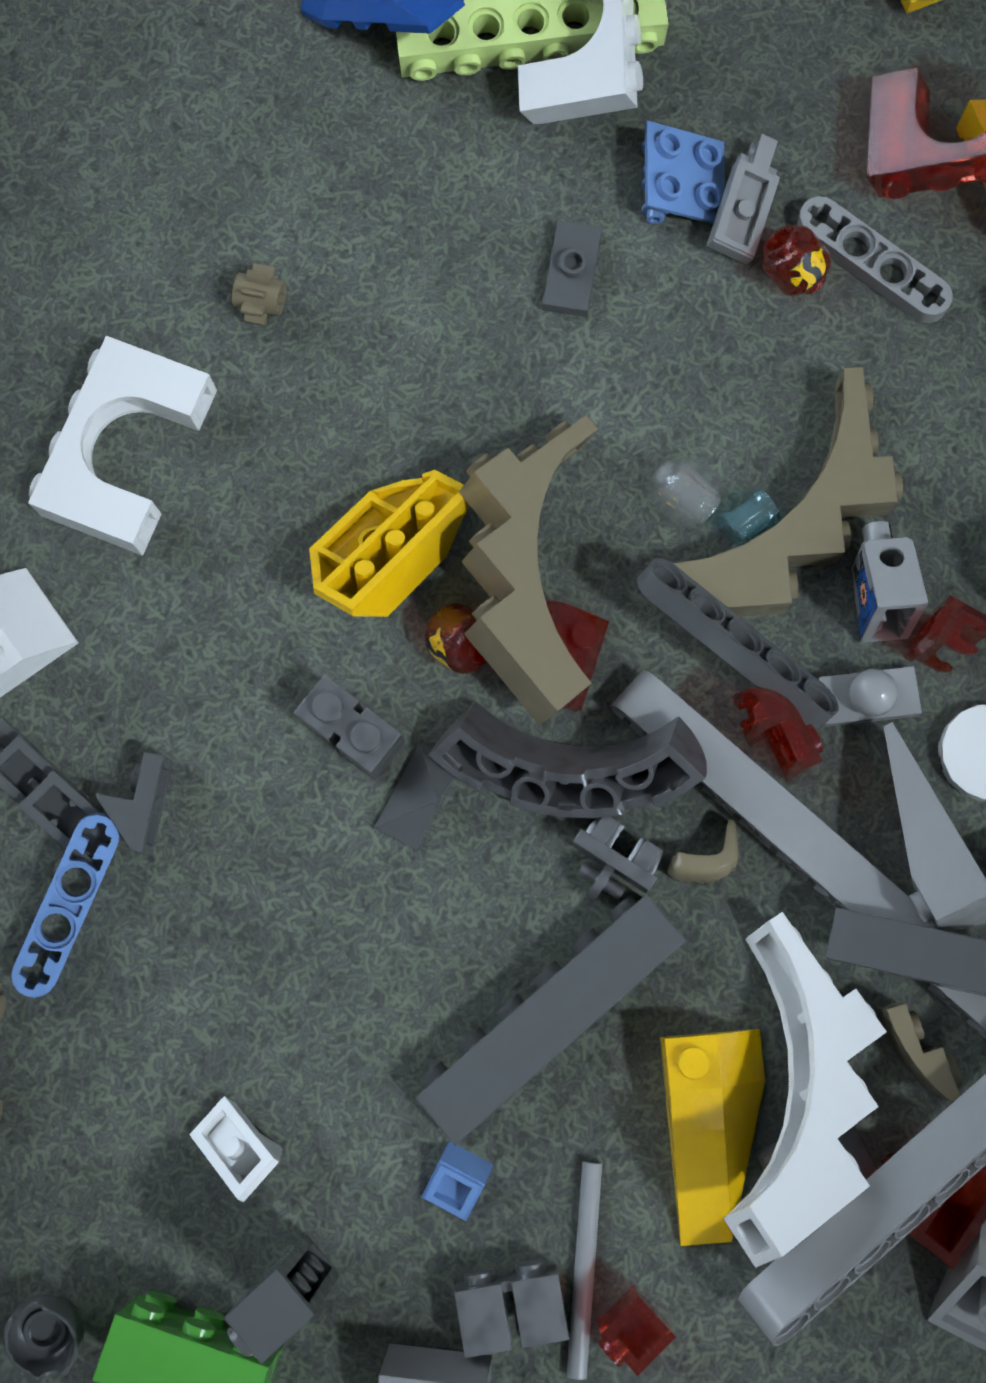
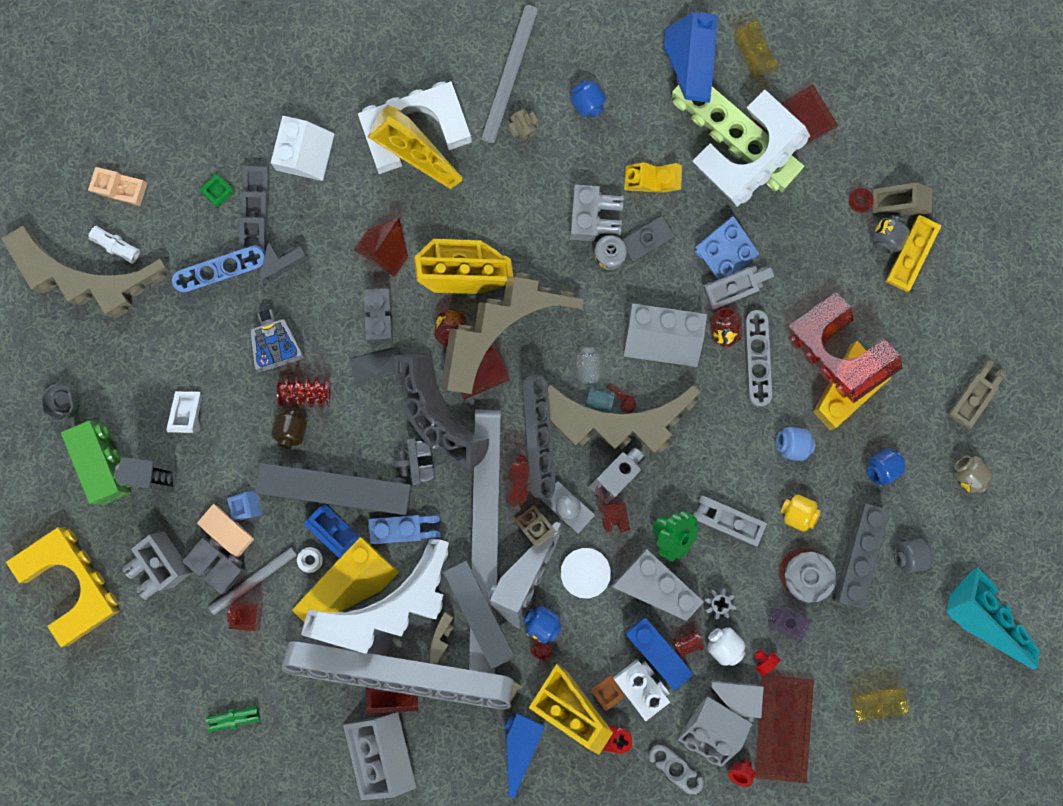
camera: 40 degrees right, 5 degrees up
dark tan hair [667,819,739,884] -> none
none -> light nougat slope [197,504,254,558]
none -> torso [251,310,305,372]
none -> dark brown head [271,410,307,449]
none -> clear red piece [277,375,331,408]
none -> white plate [297,547,323,573]
none -> blue hinge [303,504,360,558]
none -> clear red slope [354,218,408,277]
none -> yellow wedge [367,105,463,189]
none -> medium blue hinge [369,515,441,544]
none -> light grey axle [482,5,537,143]
none -> dark tan slope [514,505,556,548]
none -> blue head [570,79,606,117]
none -> light grey brick [570,185,624,241]
none -> light grey head [594,235,627,270]
none -> clear red hand [606,383,636,413]
none -> light grey slope [623,304,707,367]
none -> yellow slope [624,162,682,193]

